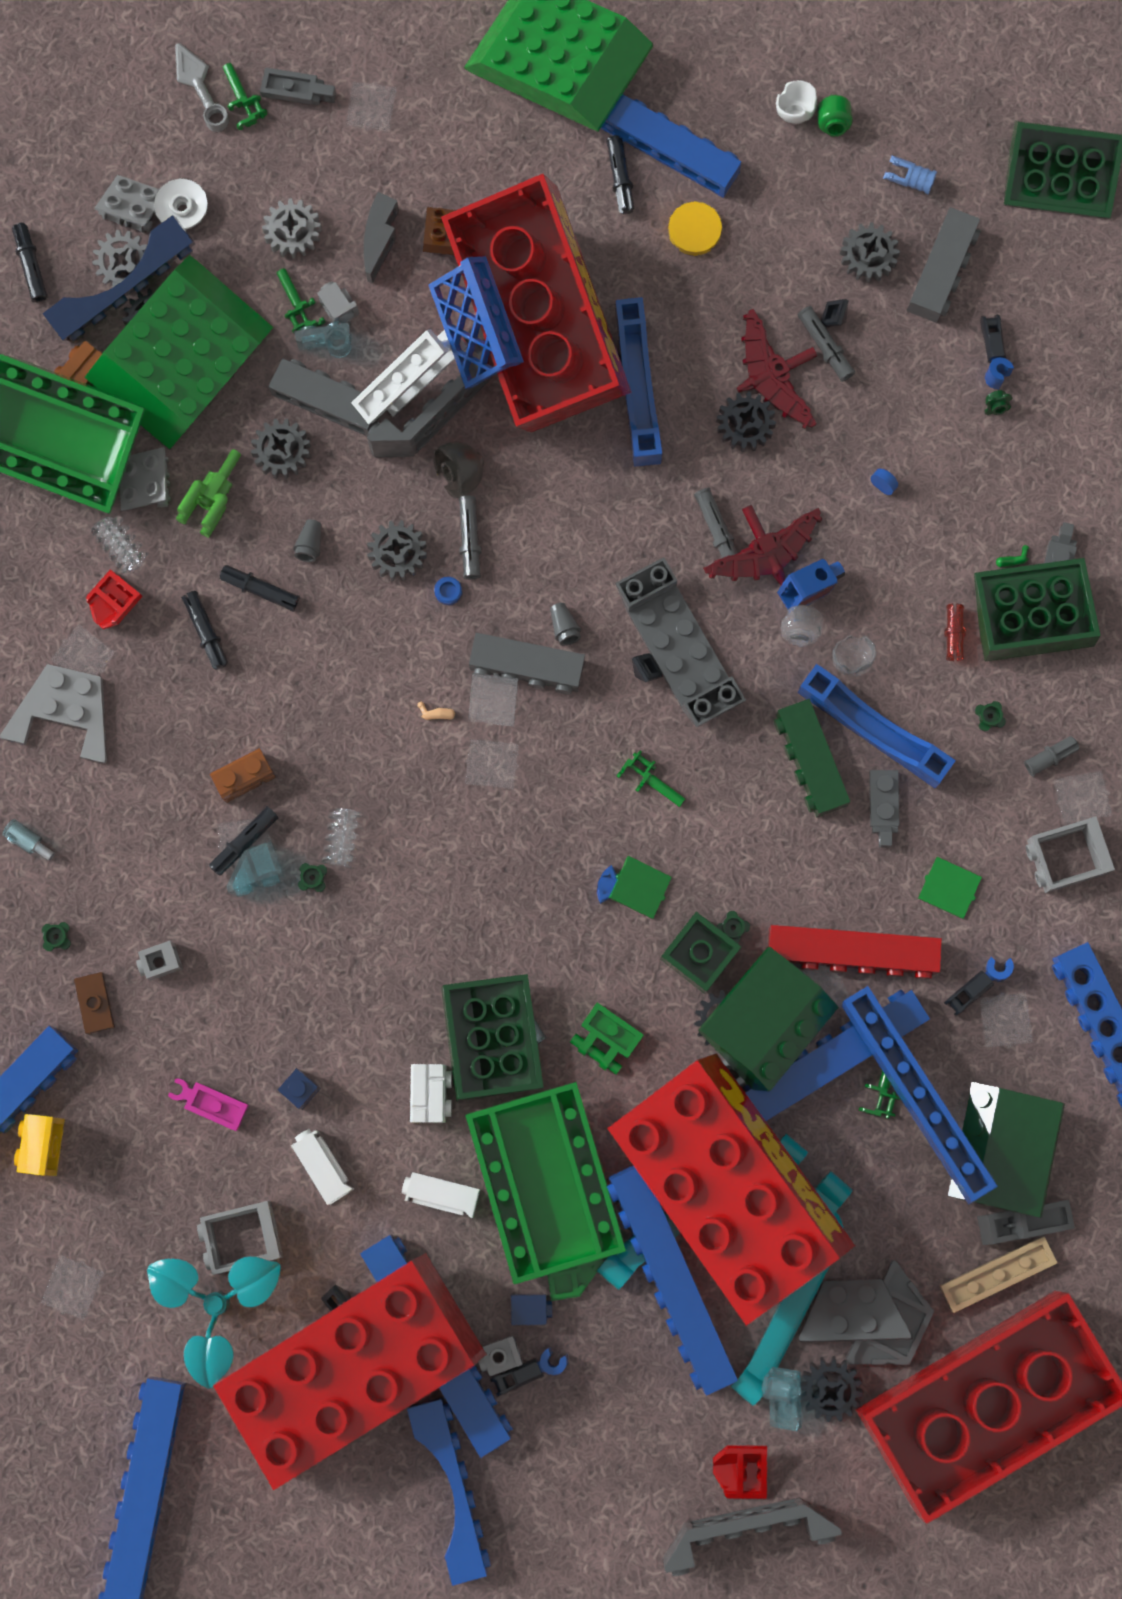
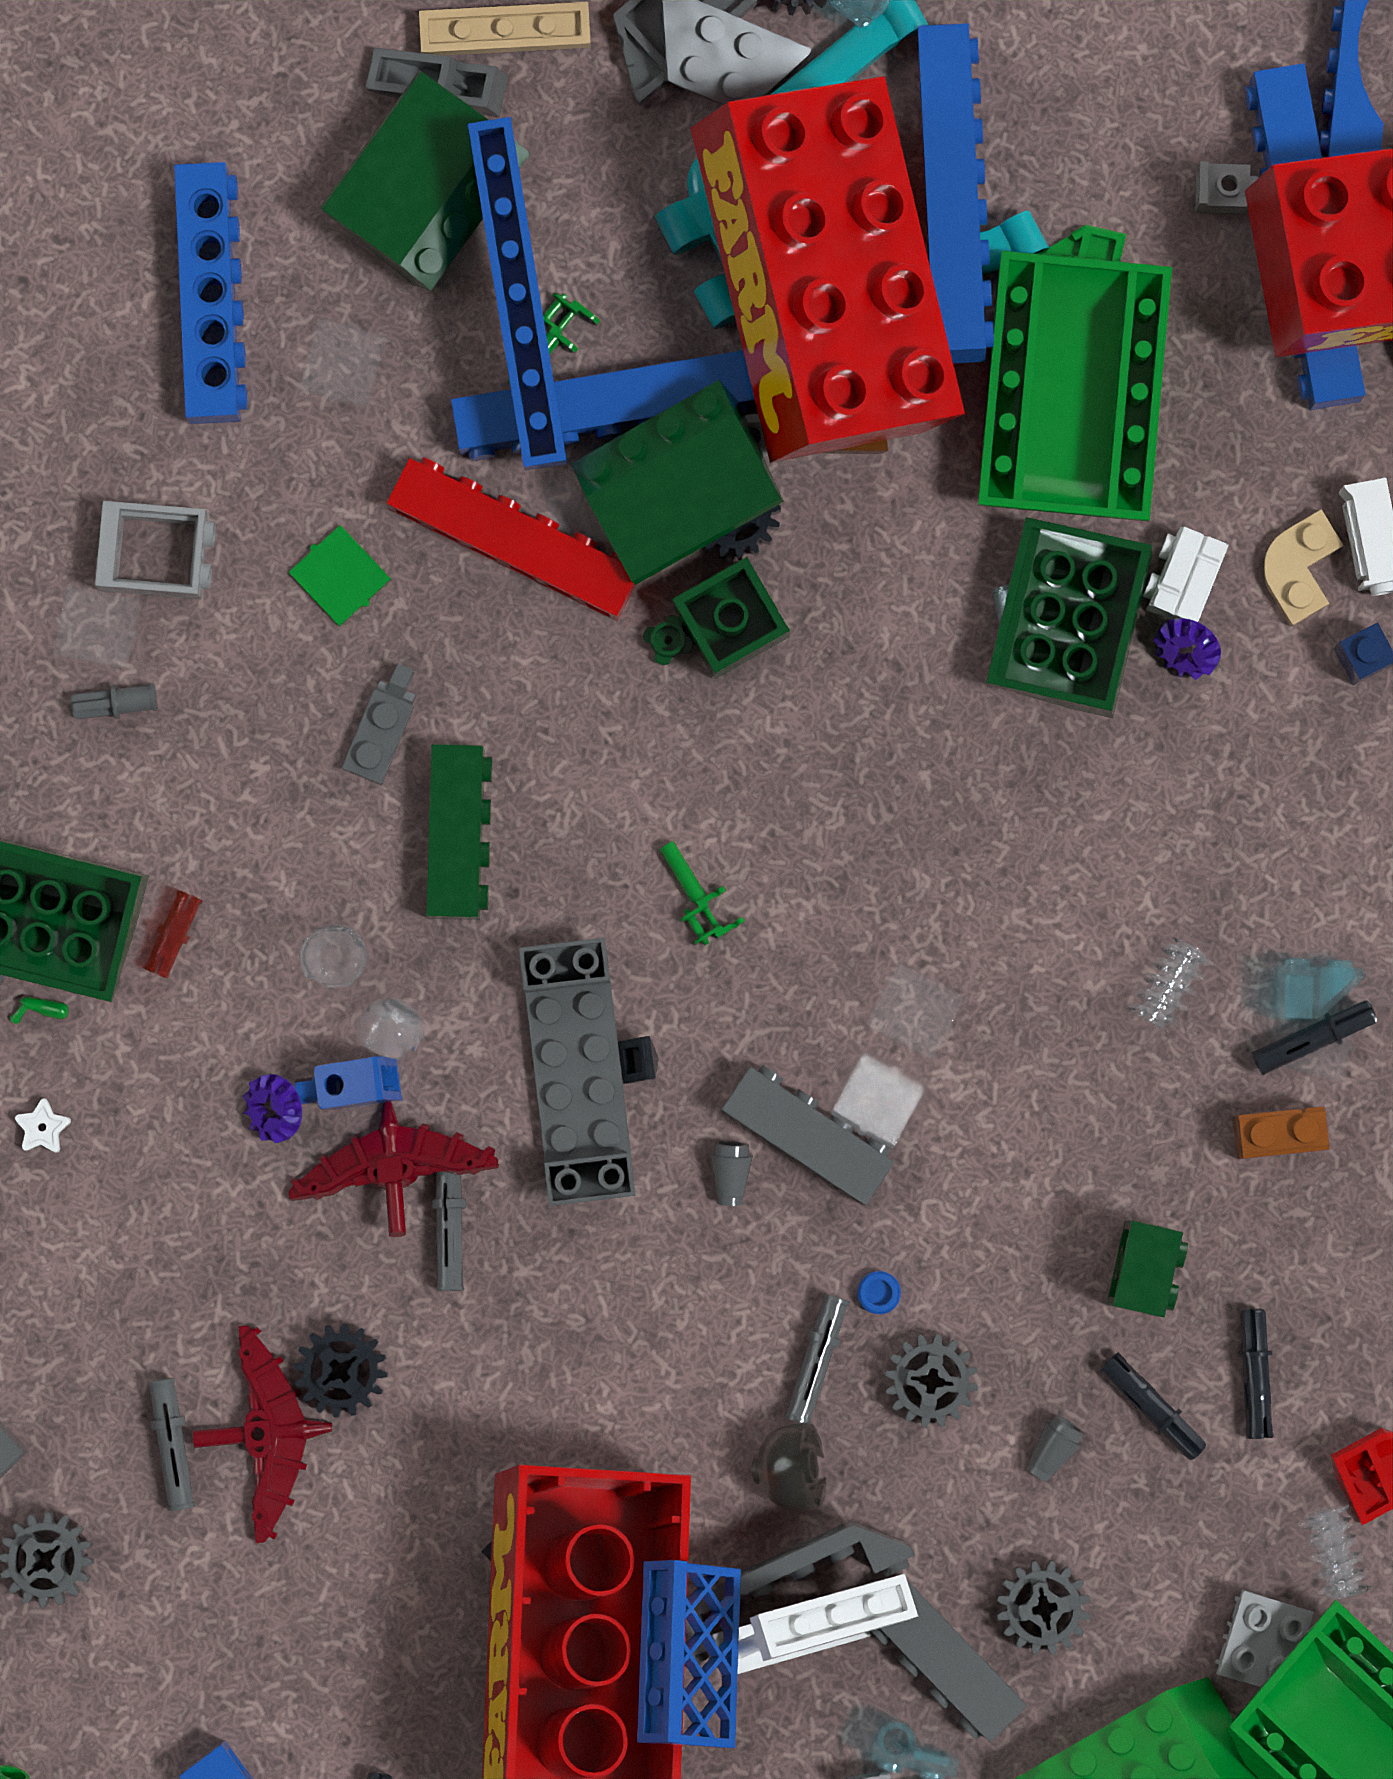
camera: 160 degrees left, 5 degrees up
bright green plant [176,449,241,538] -> none
dark green plate [298,863,327,892] -> none
white window [402,1172,480,1218] -> none
light nougat piece [418,701,455,720] -> none
black piece [490,1347,569,1397] -> none
dark blue brick [511,1294,552,1325] -> none
green plate [570,1002,644,1075] -> none
blue tile [597,865,617,904] -> none
green piece [609,856,672,919] -> none
blue arch [615,297,662,467] -> none
yellow tile [668,201,722,256] -> none
blue arch [798,664,956,789] -> none
black slope [821,299,849,327] -> none
blue tile [870,469,898,495] -> none
black piece [944,957,1014,1016] -> none
dark green plate [975,701,1006,731] -> none
none -> white plate [15,1098,71,1153]
none -> dark purple gear [242,1074,302,1143]
none -> dark green brick [1106,1220,1188,1318]
none -> dark purple gear [1153,618,1221,680]
none -> tan plate [1263,509,1344,627]

